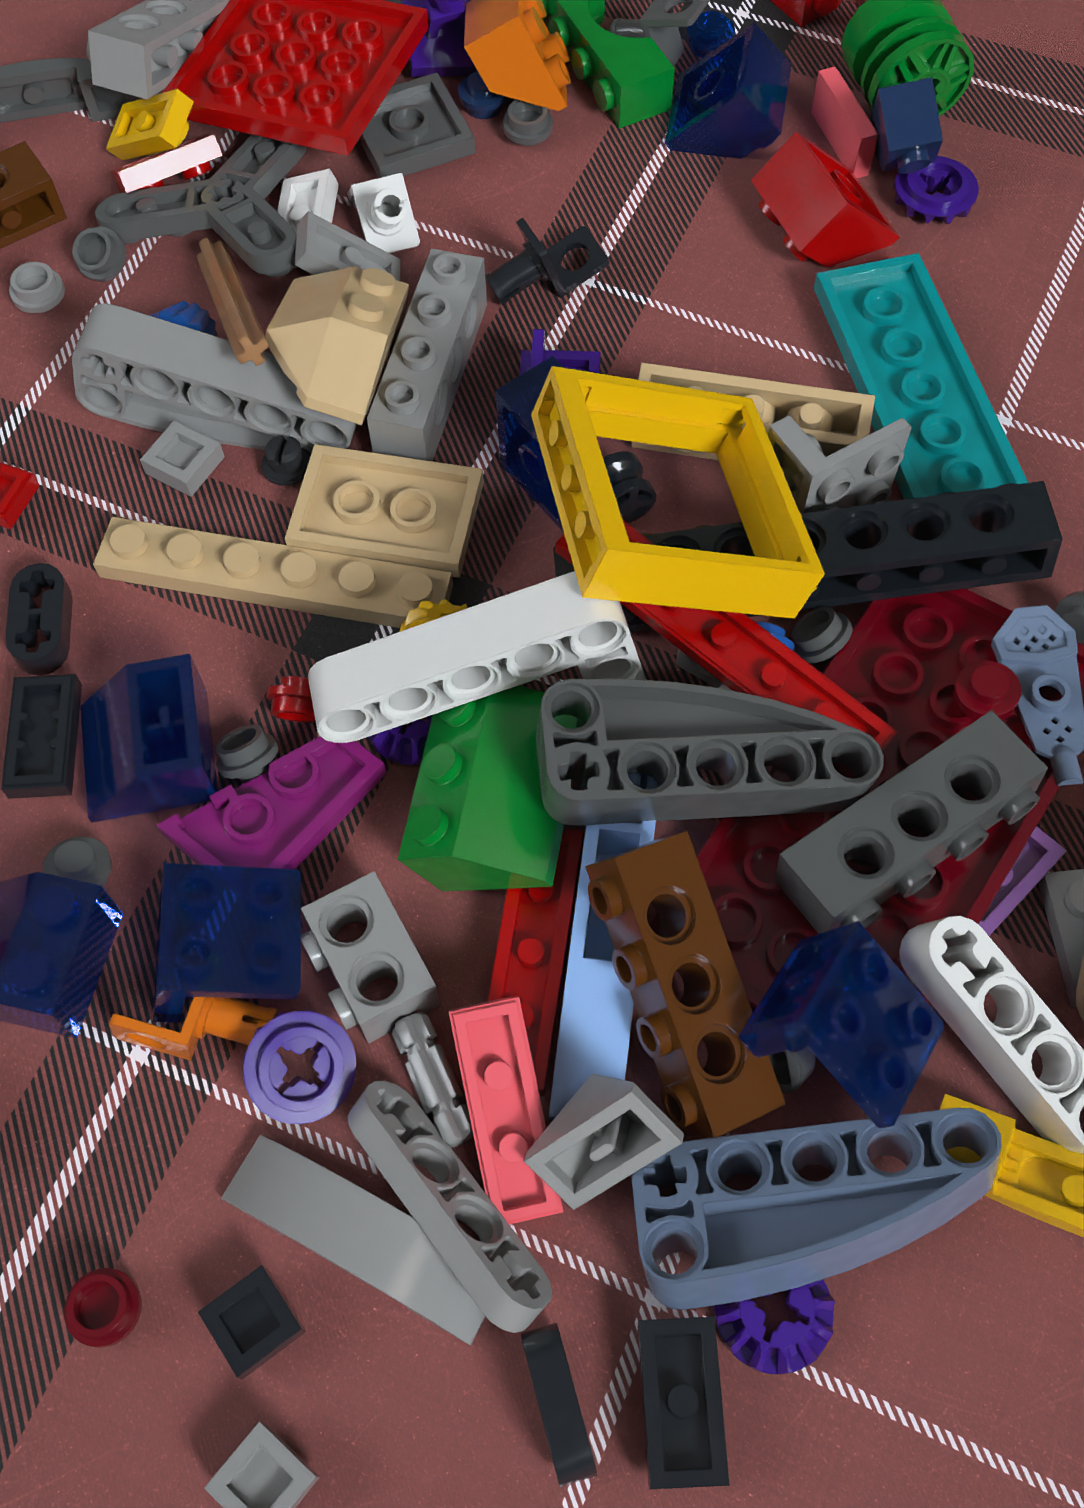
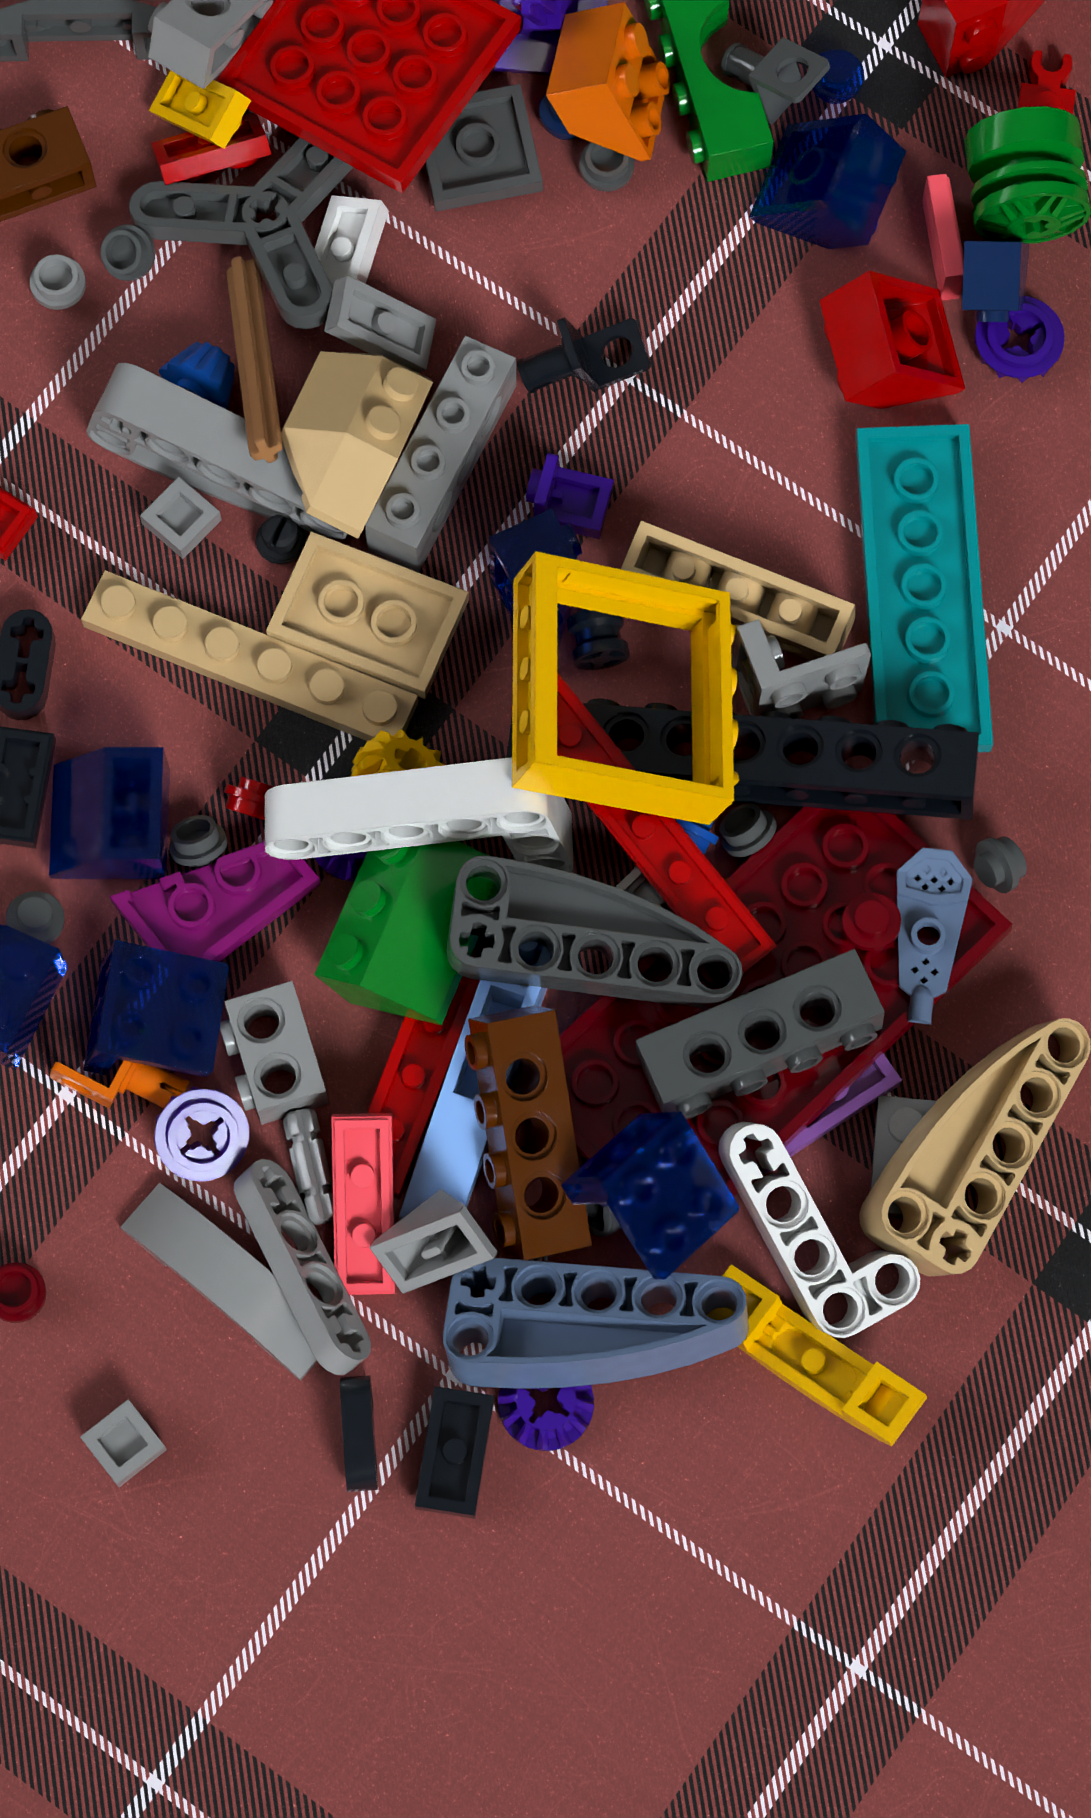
camera: 10 degrees right, 10 degrees up
black plate [198,1265,306,1379] -> none
white bracket [347,173,420,253] -> none

